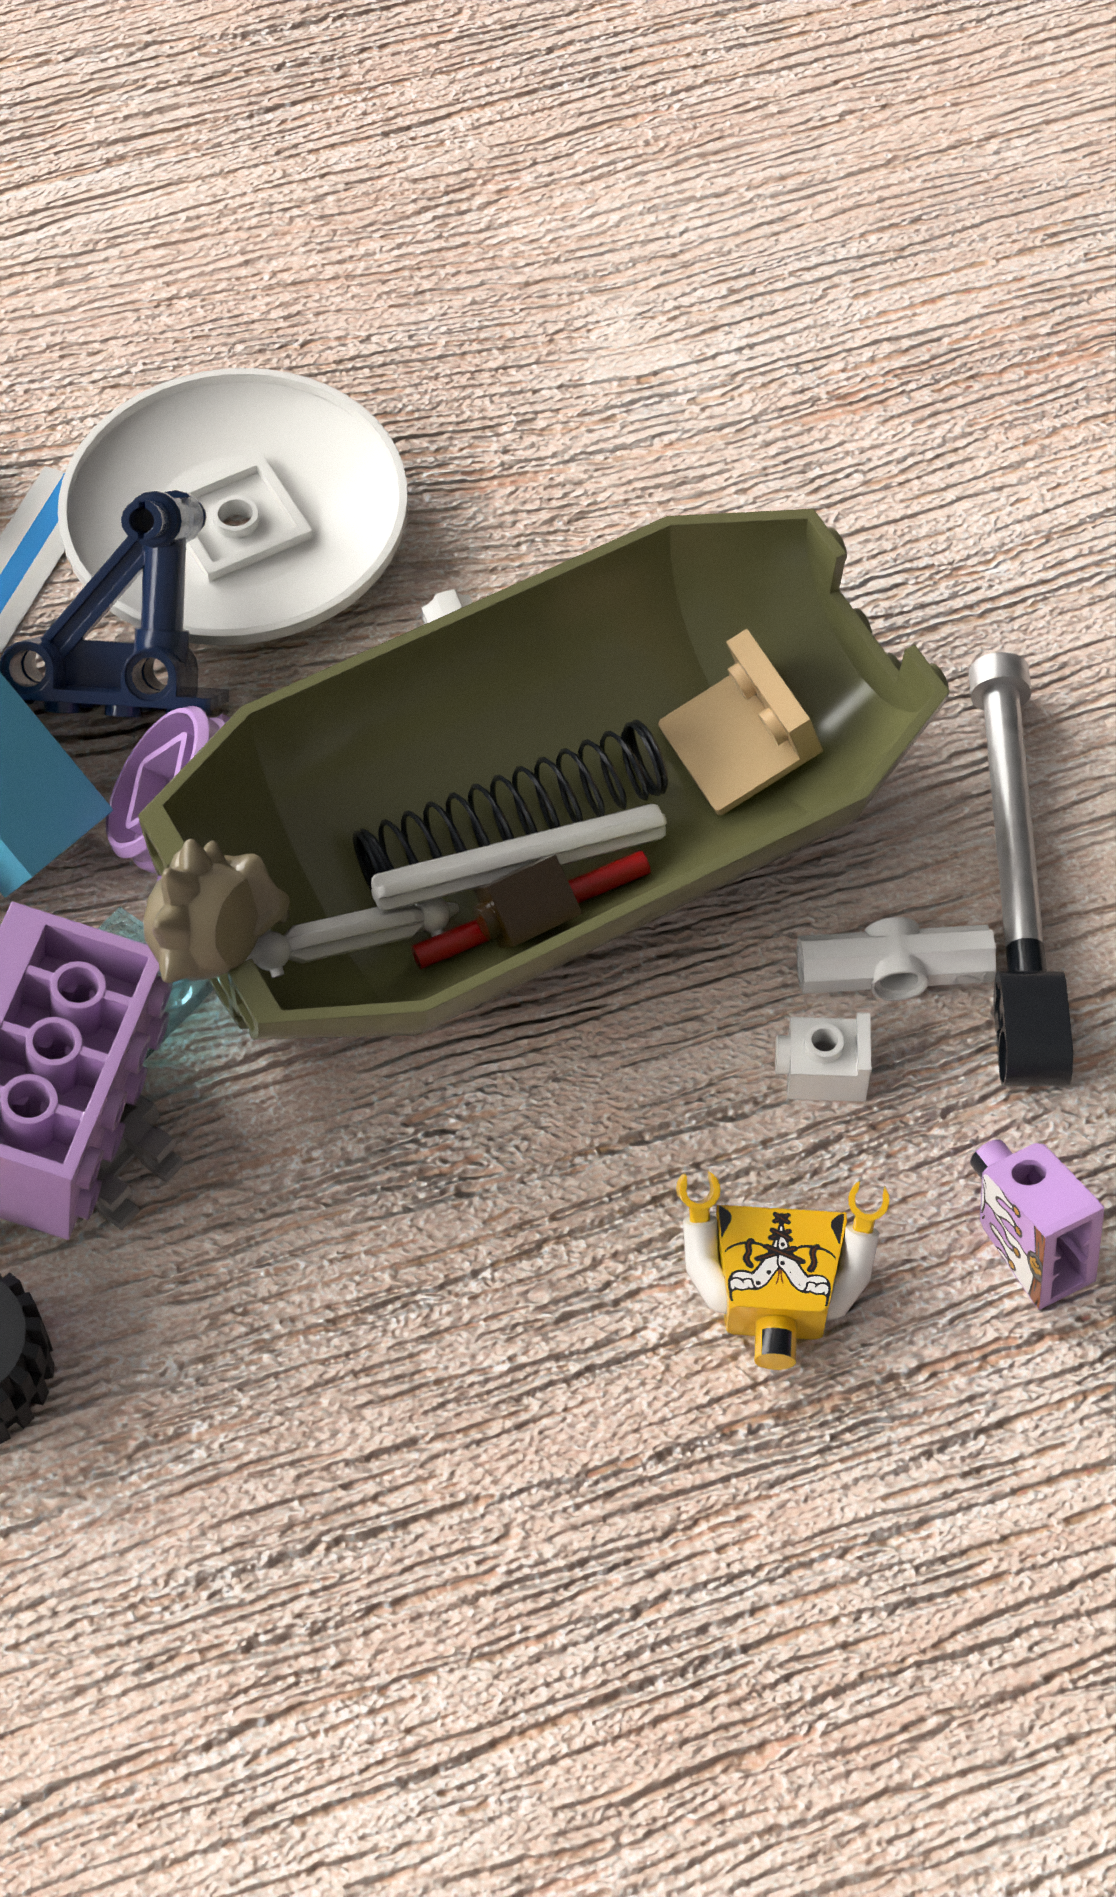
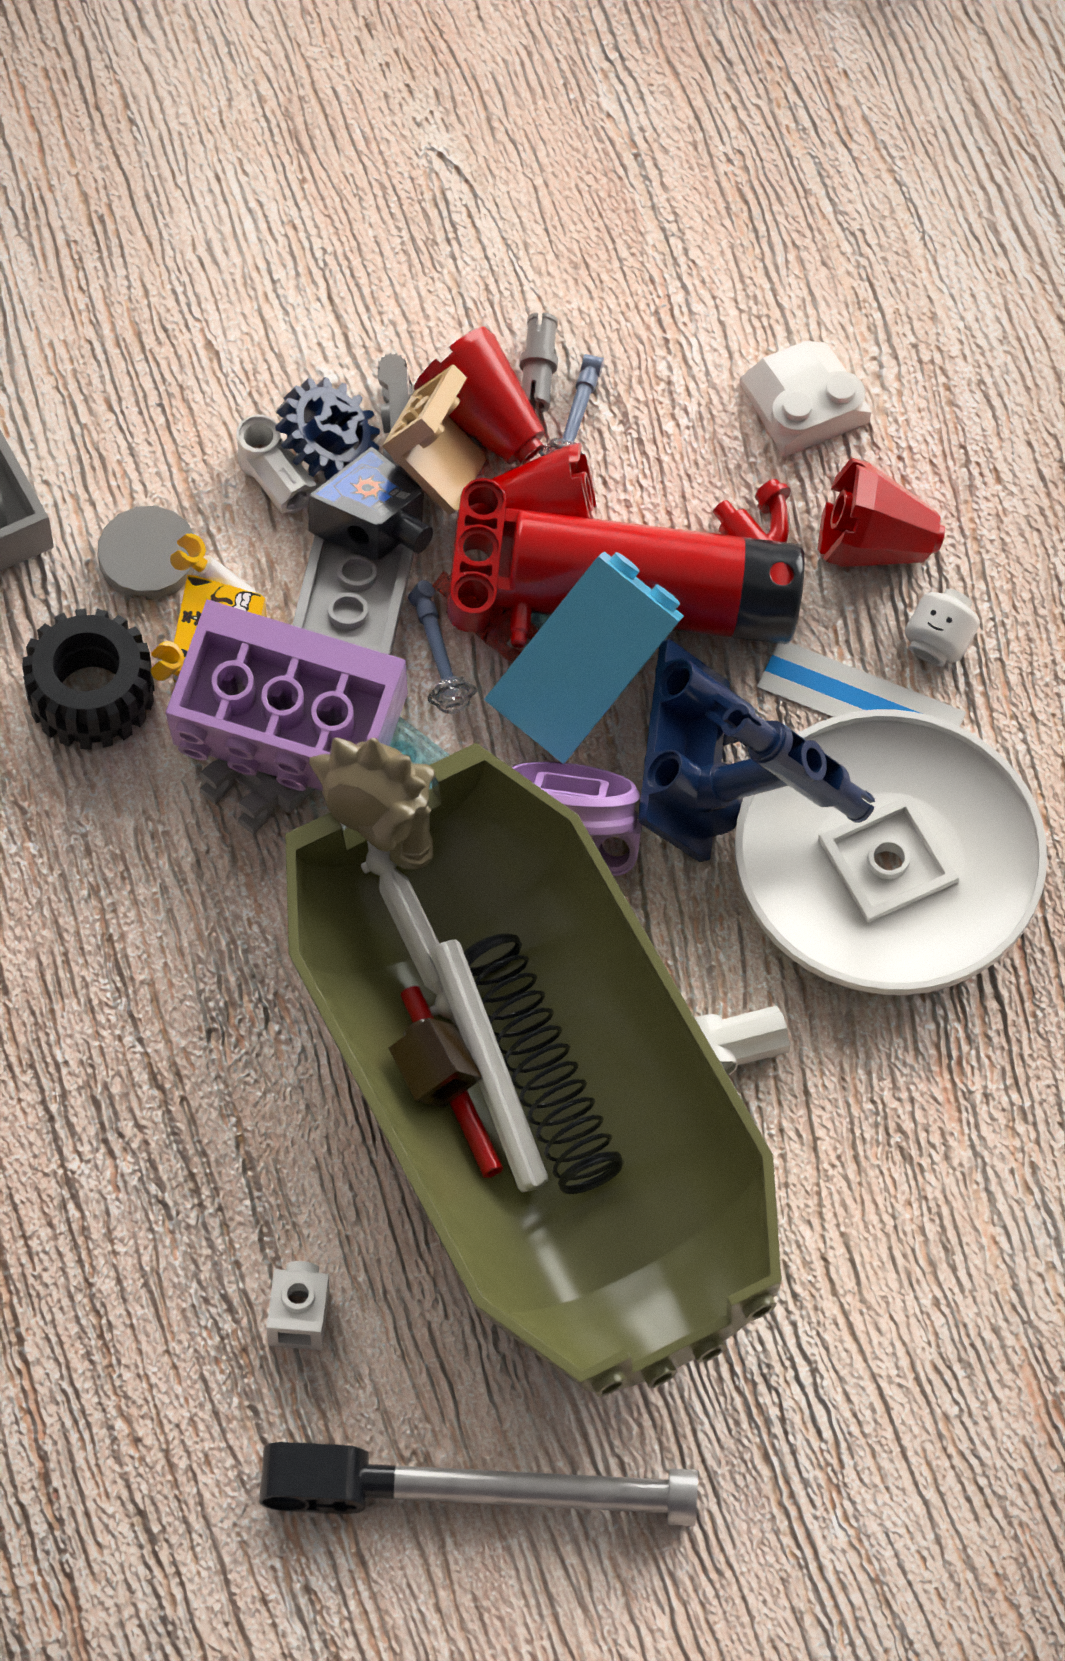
camera: 90 degrees right, 5 degrees up
tan bracket [658,629,823,815] -> none
torso [676,1171,890,1370] -> none
white piece [796,917,996,1001] -> none
lavender torso [970,1139,1104,1310] -> none

